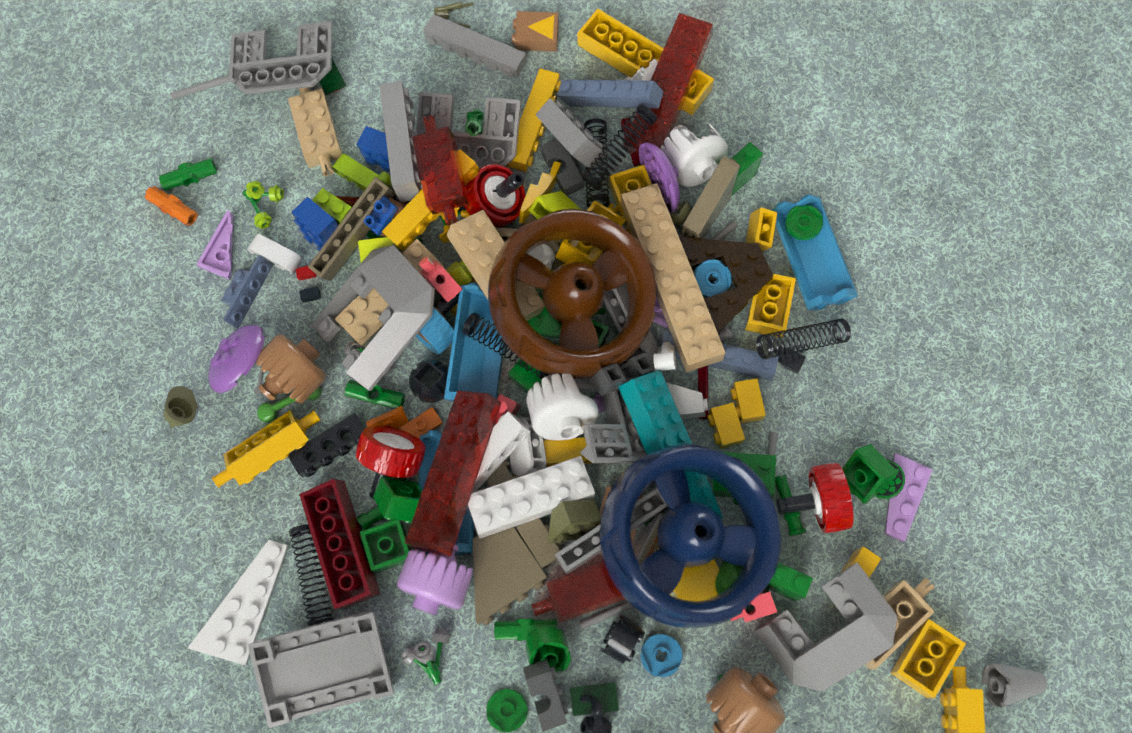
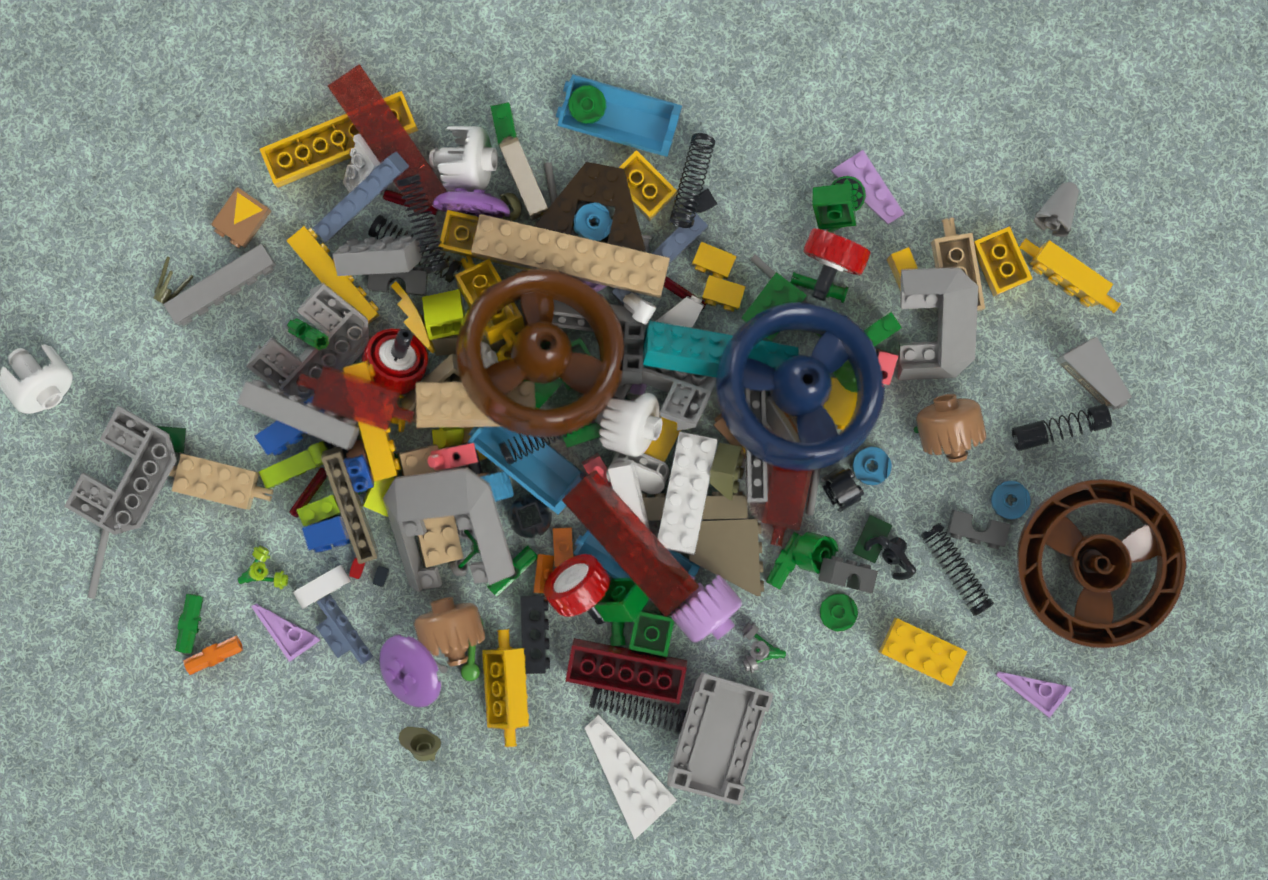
camera: 60 degrees left, 15 degrees up
yellow brick [746,207,777,252] -> none

